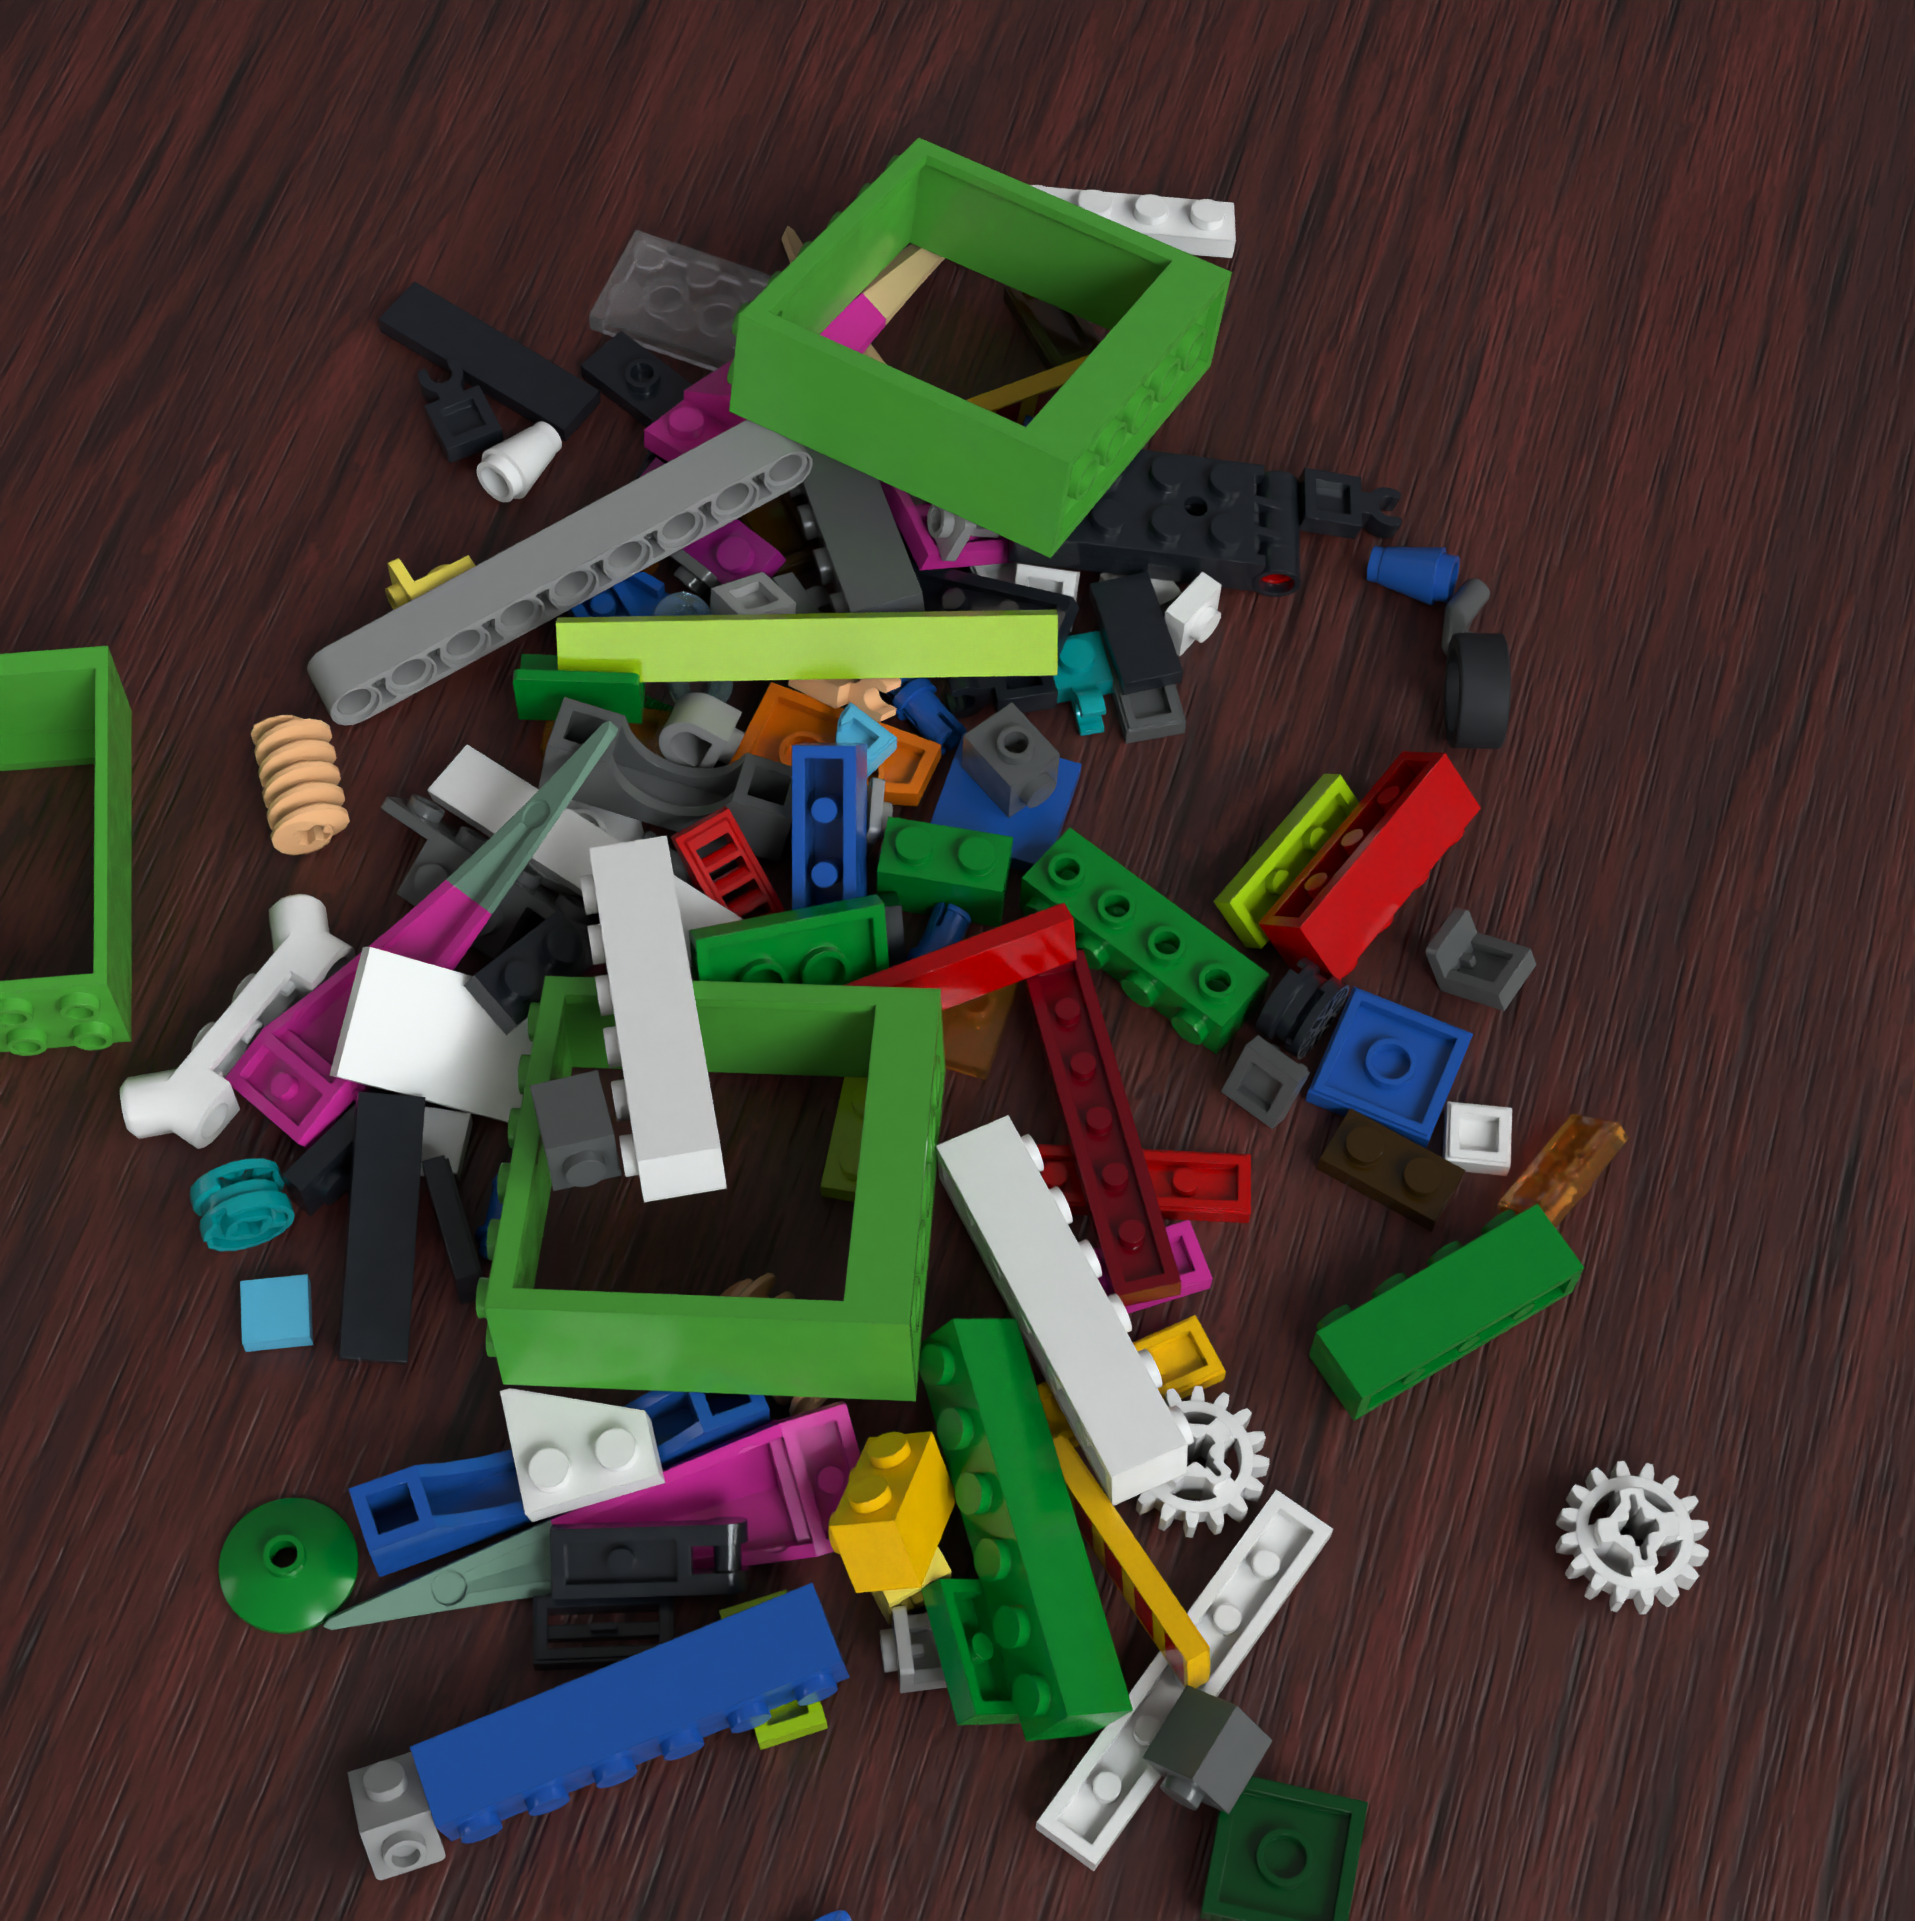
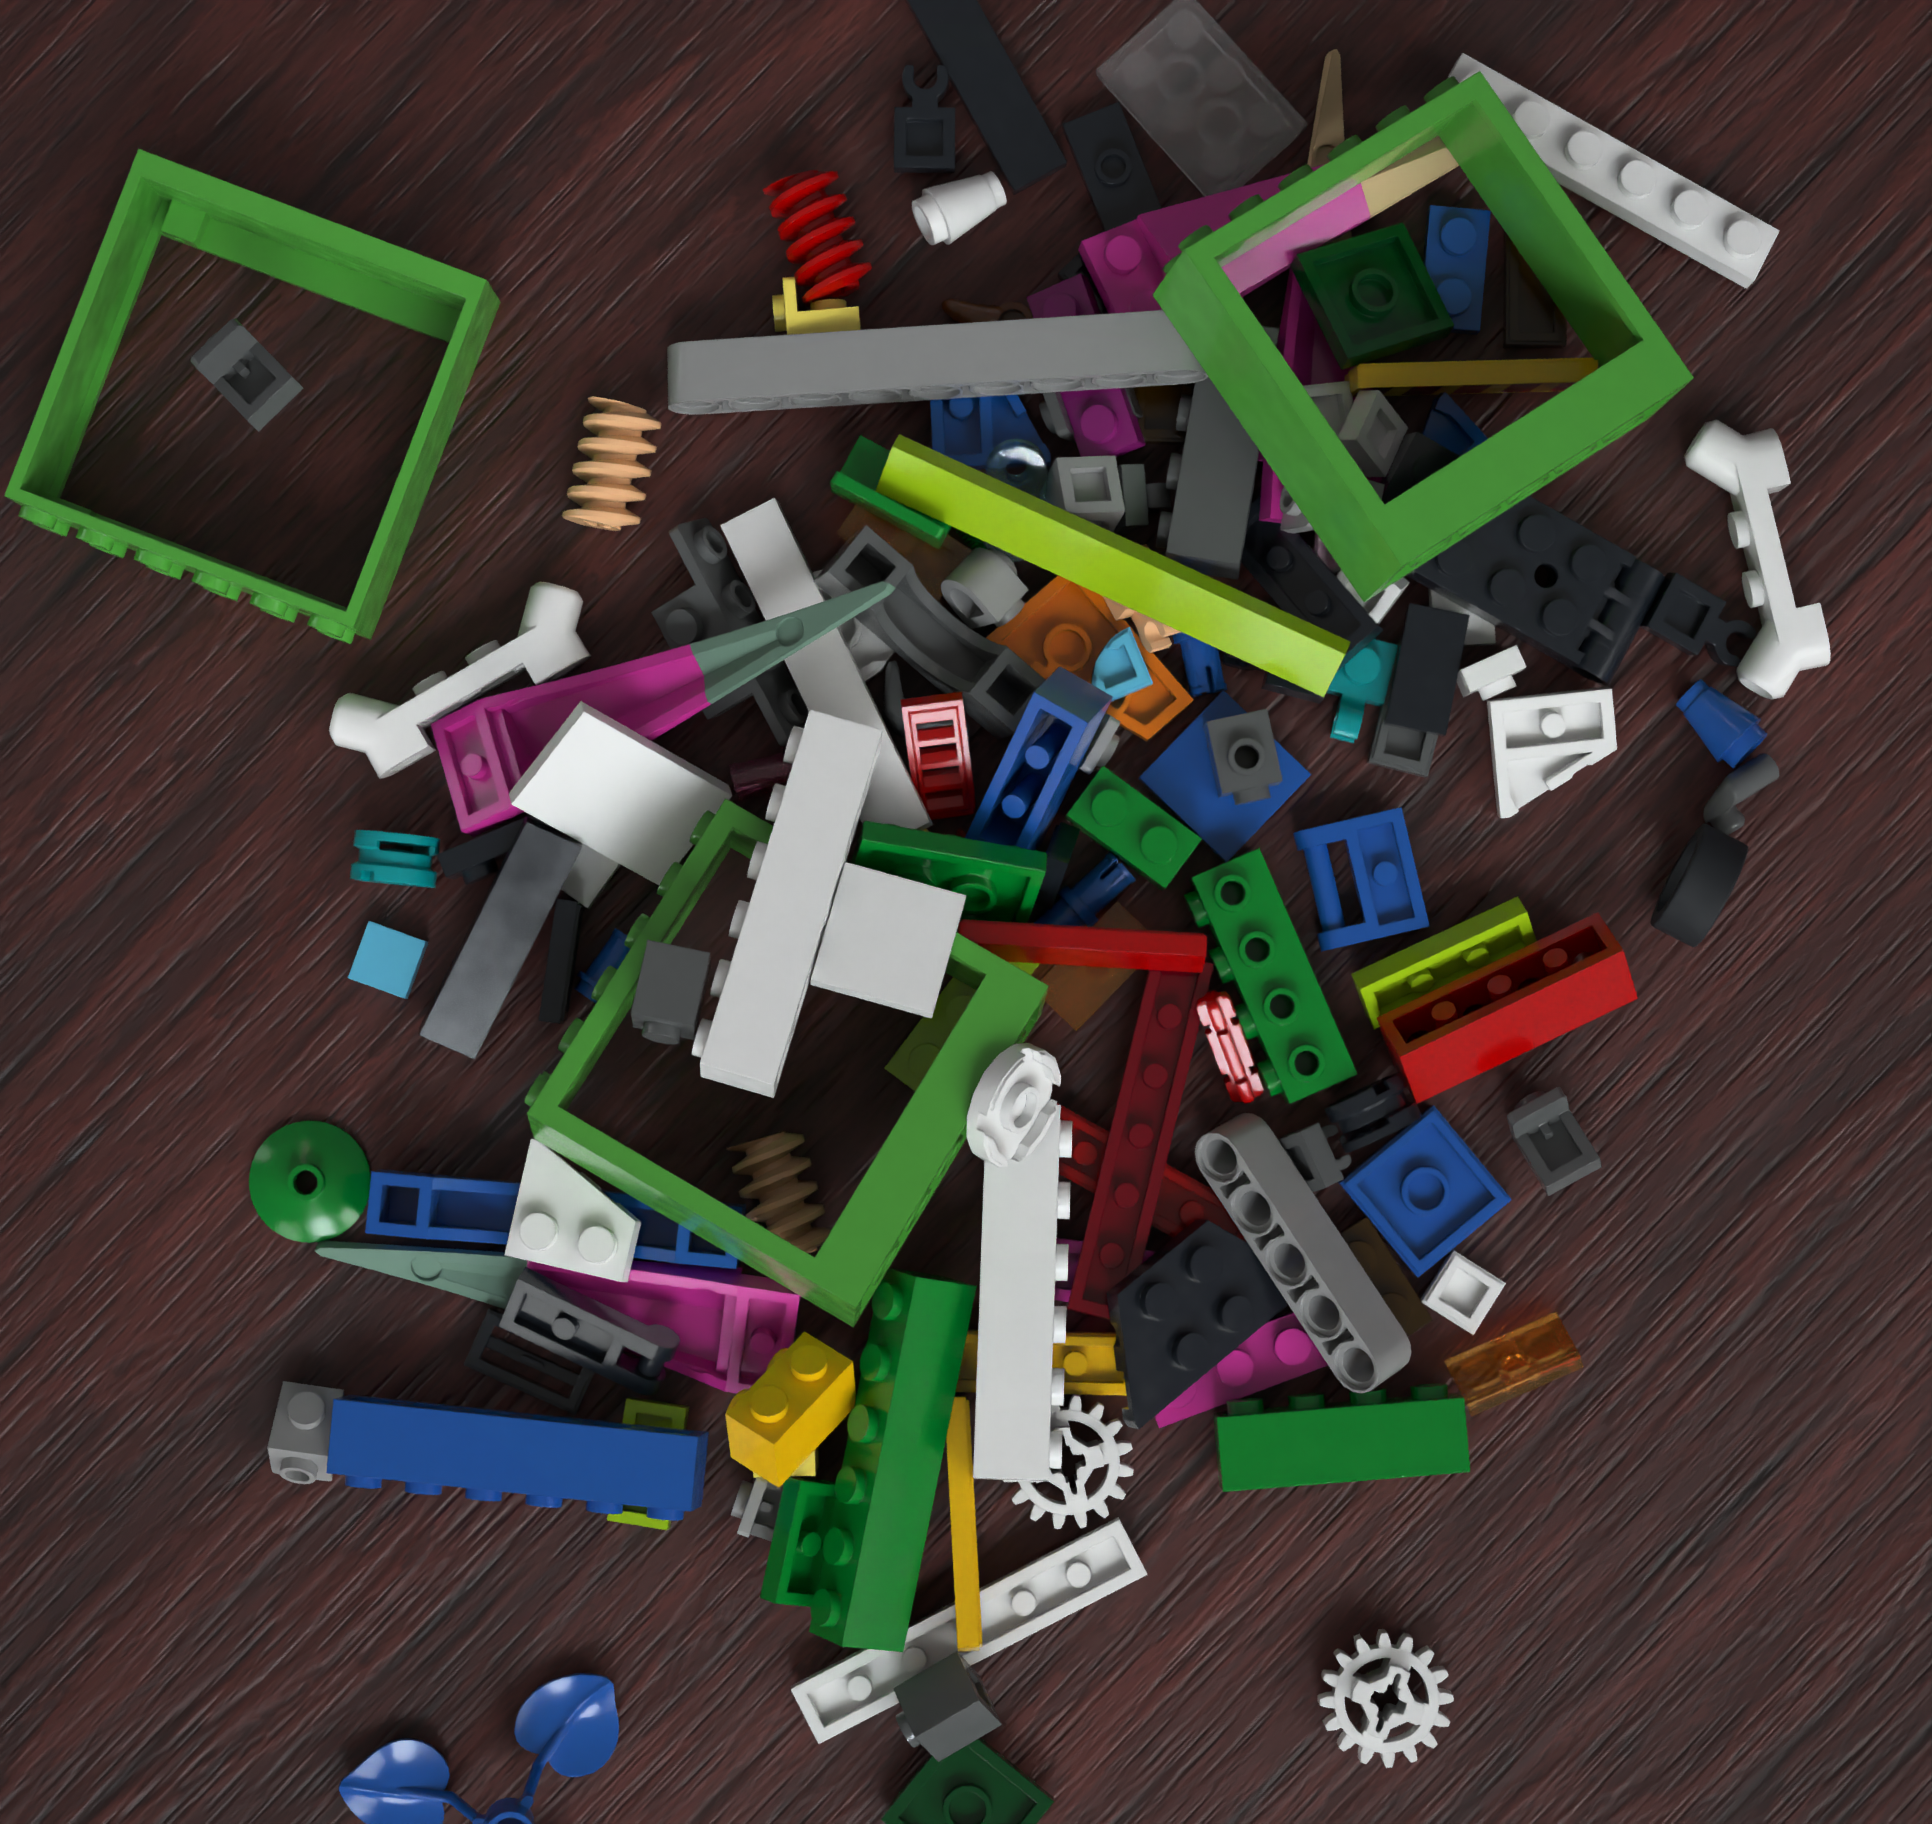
camera: 30 degrees right, 25 degrees up
black plate [464,910,594,1036] -> none
none -> red piece [763,170,872,307]
none -> white tile [810,862,966,1018]
none -> white tile [966,1043,1061,1167]
none -> black wing [1106,1219,1288,1429]
none -> dark pink plate [1155,1311,1328,1428]
none -> axle [1195,990,1264,1104]
none -> light grey beam [1195,1113,1411,1393]
none -> dark green plate [1290,222,1455,370]
none -> blue plate [1293,807,1429,952]
none -> blue plate [1423,205,1491,335]
none -> white wing [1487,687,1617,818]
none -> white plate [1684,420,1831,699]

